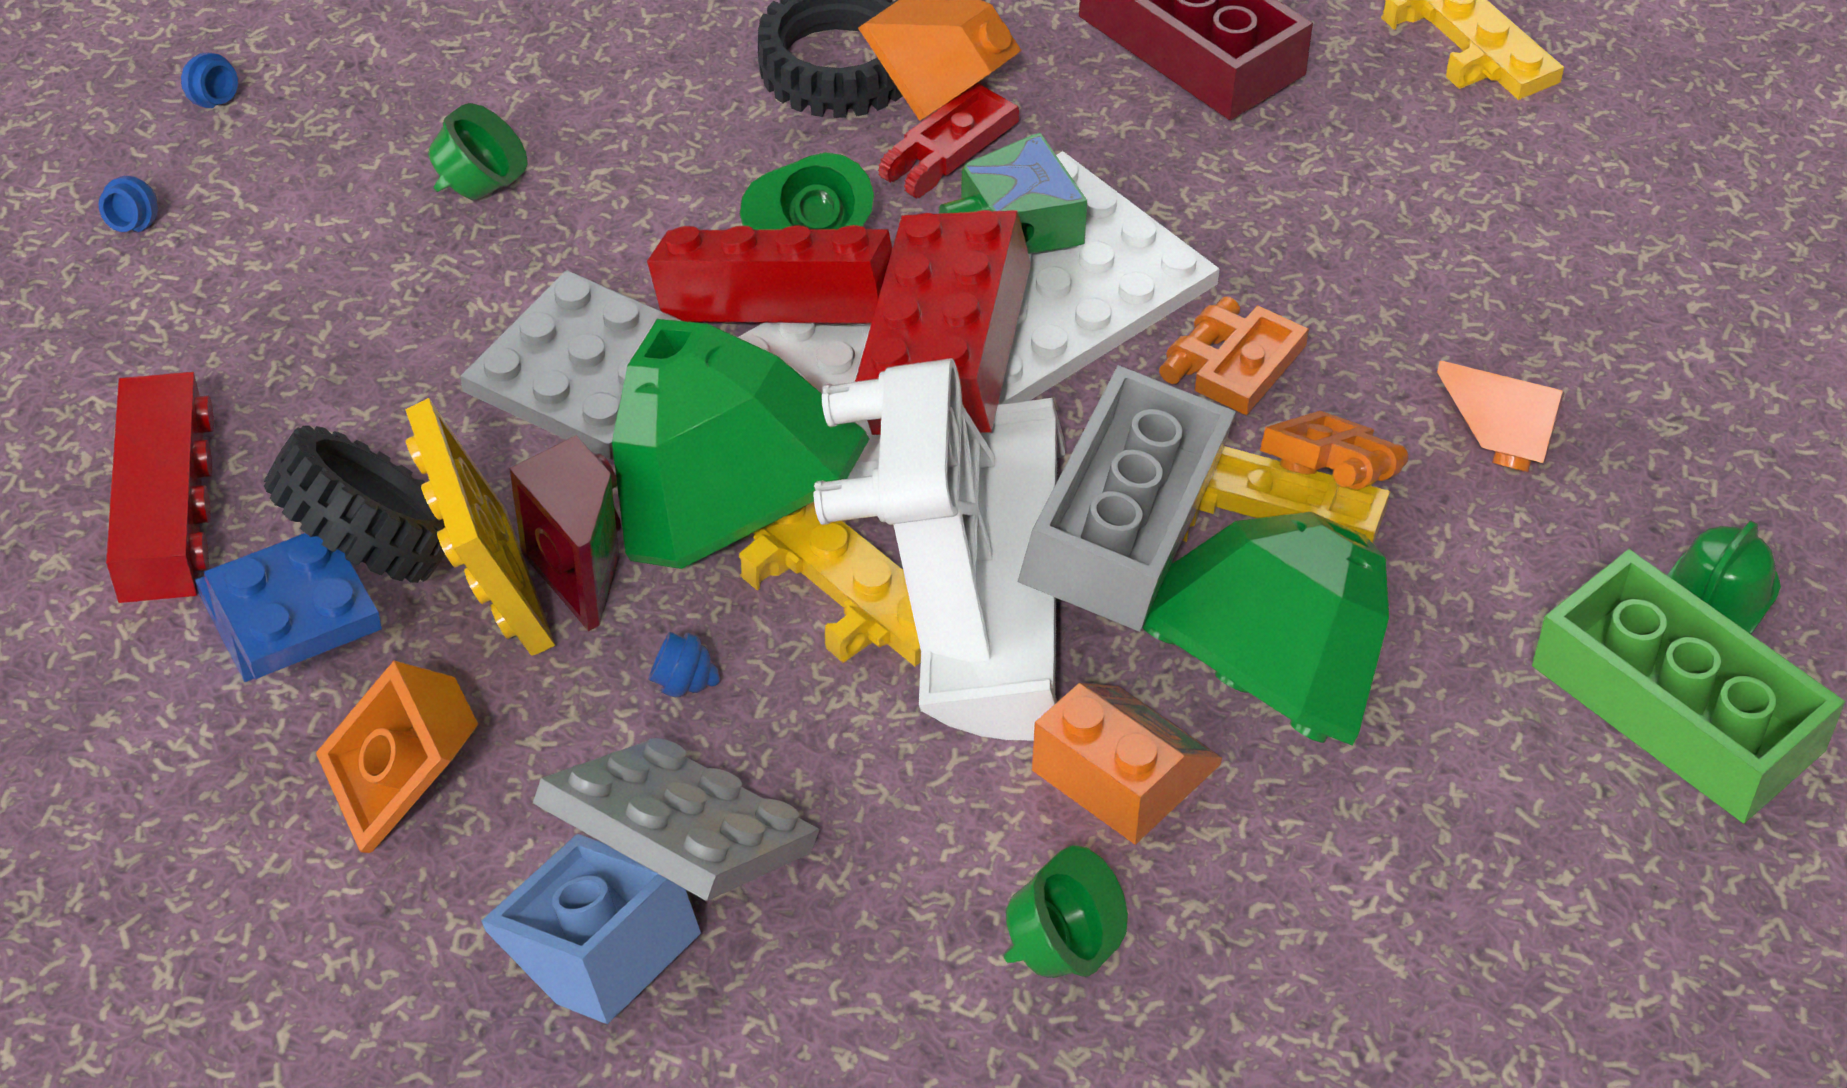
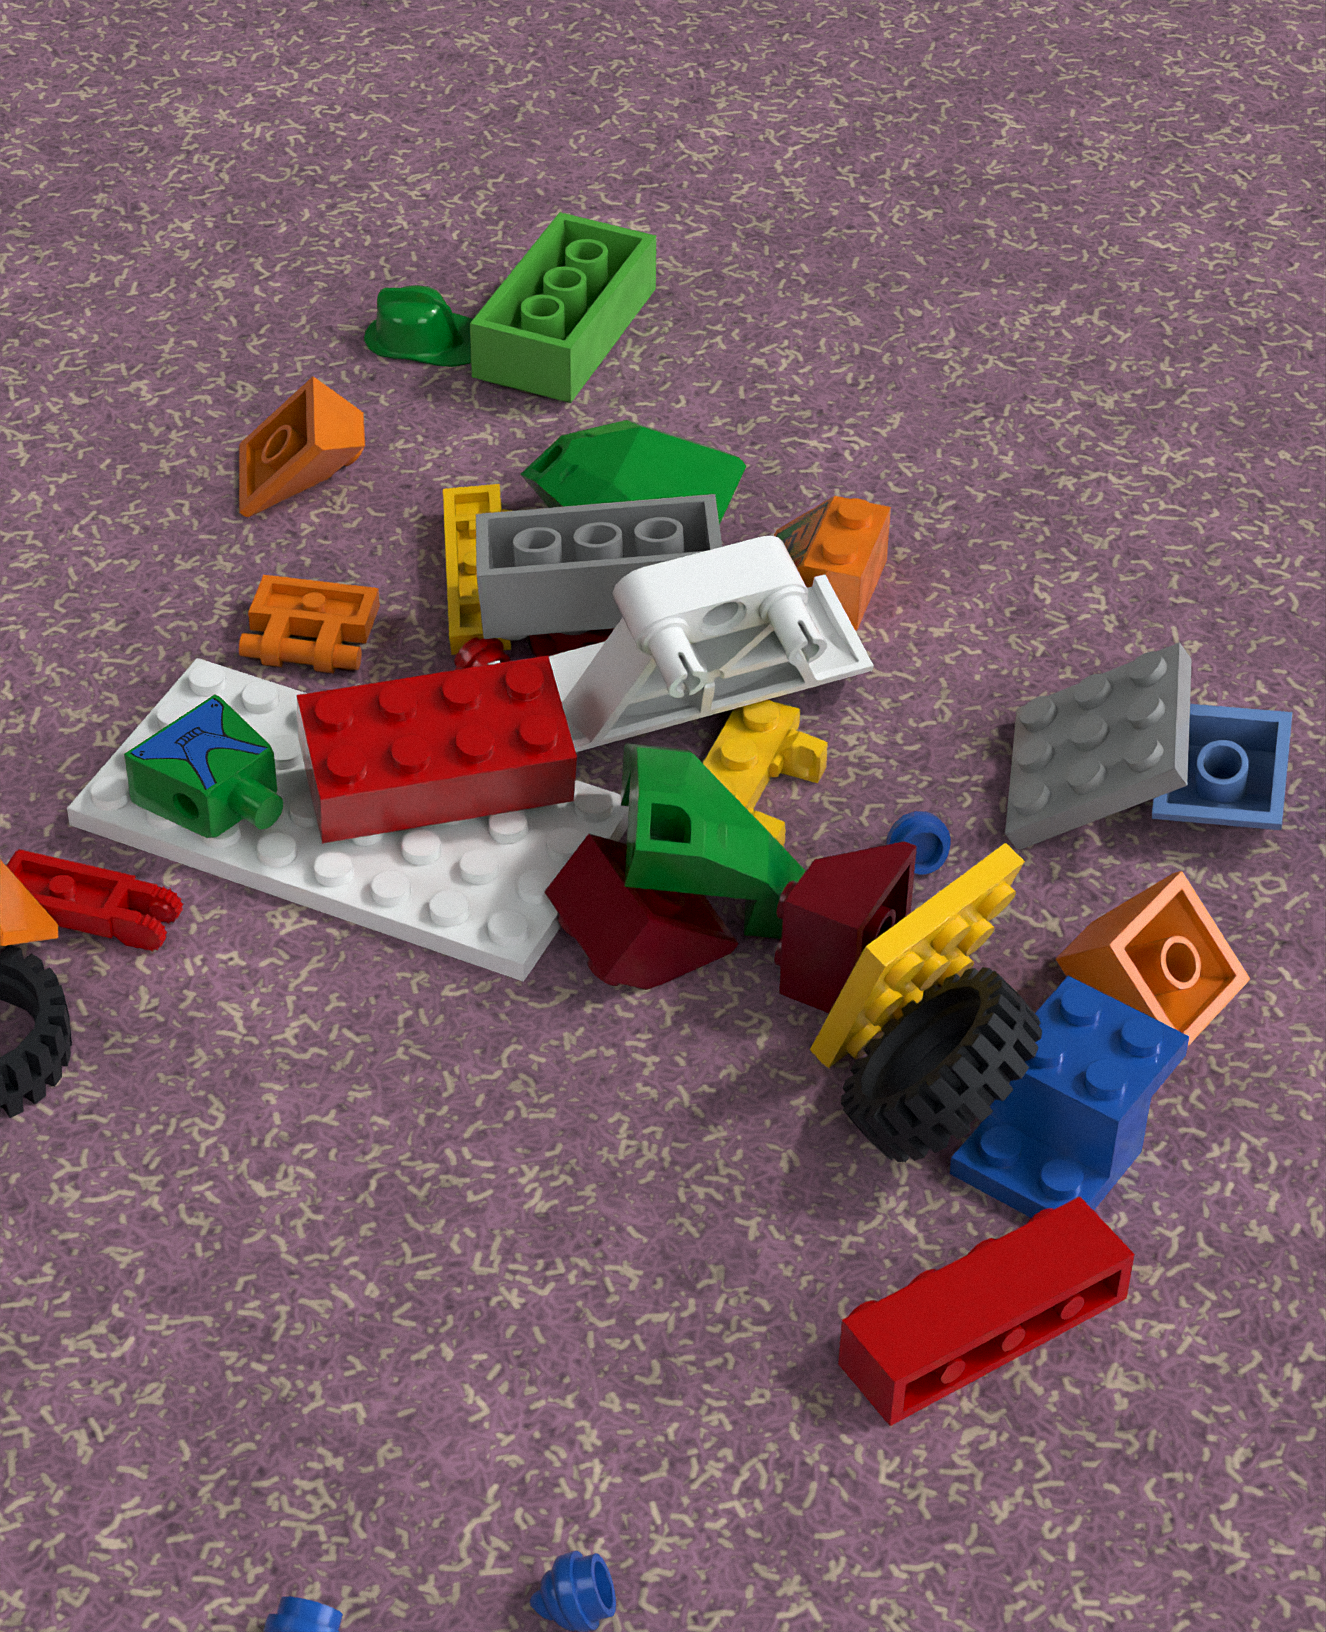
camera: 115 degrees left, 5 degrees down
green piece [428,103,528,200] -> none
light grey plate [460,270,681,460] -> none
red brick [647,225,892,323] -> none
green piece [739,152,874,230] -> none
green piece [1002,845,1128,978] -> none
orange plate [1260,411,1409,490] -> none

